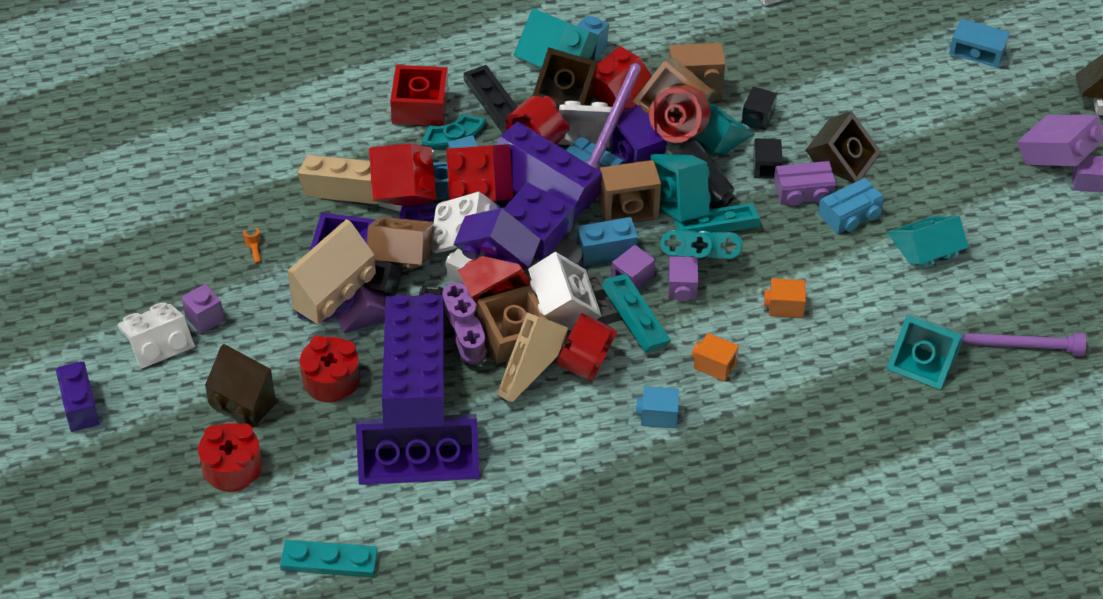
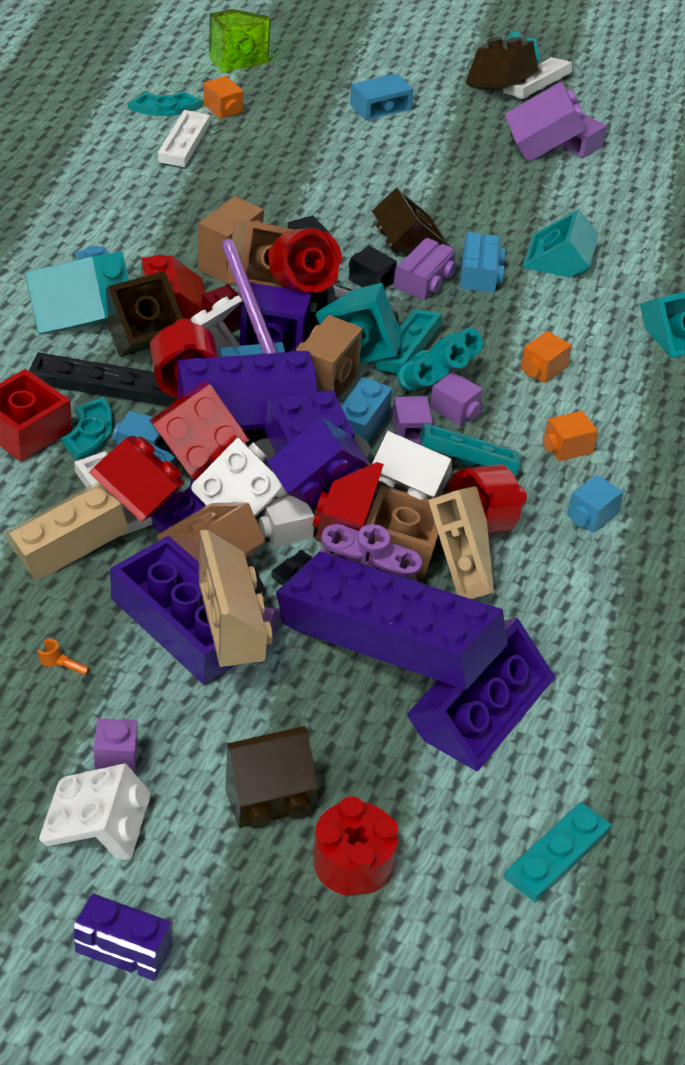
camera: 55 degrees left, 5 degrees down
red brick [299,336,360,402] -> none

